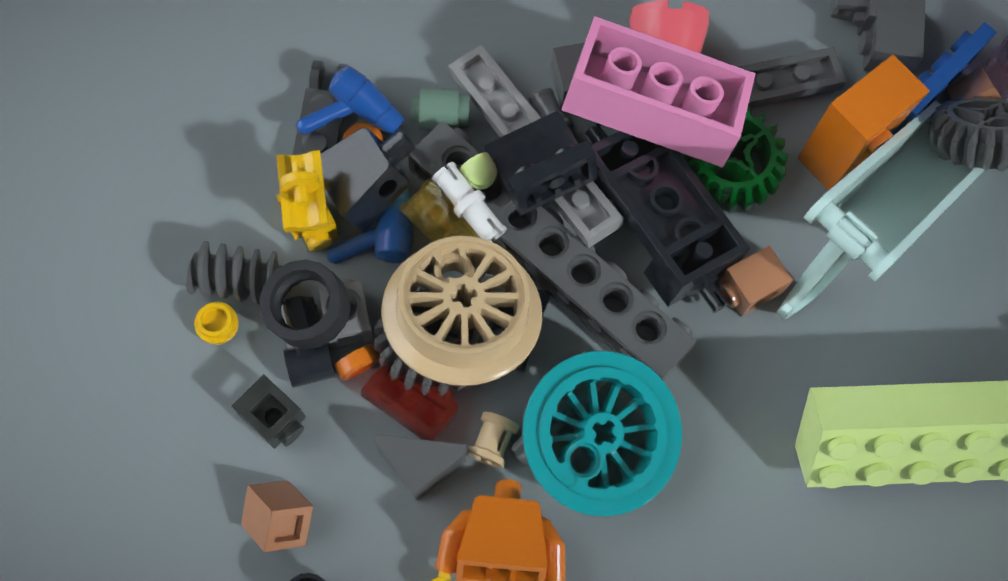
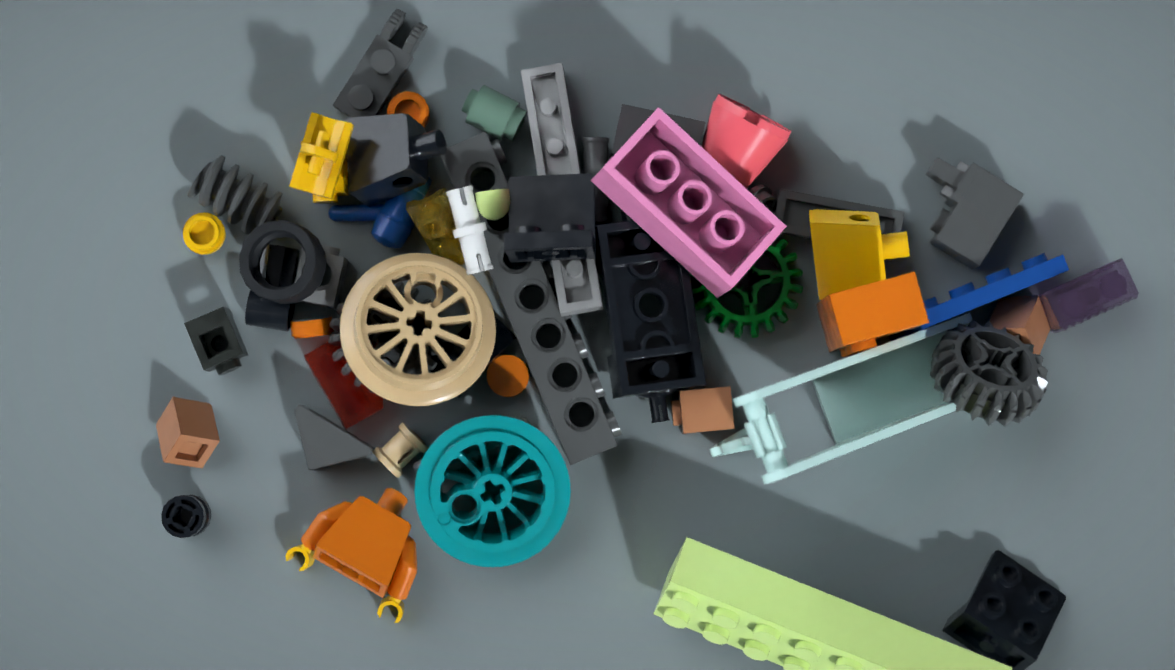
camera: 35 degrees right, 15 degrees up
blue piece [296,65,405,135] -> none
none -> orange tile [487,355,529,397]
none -> yellow torso [809,209,910,300]

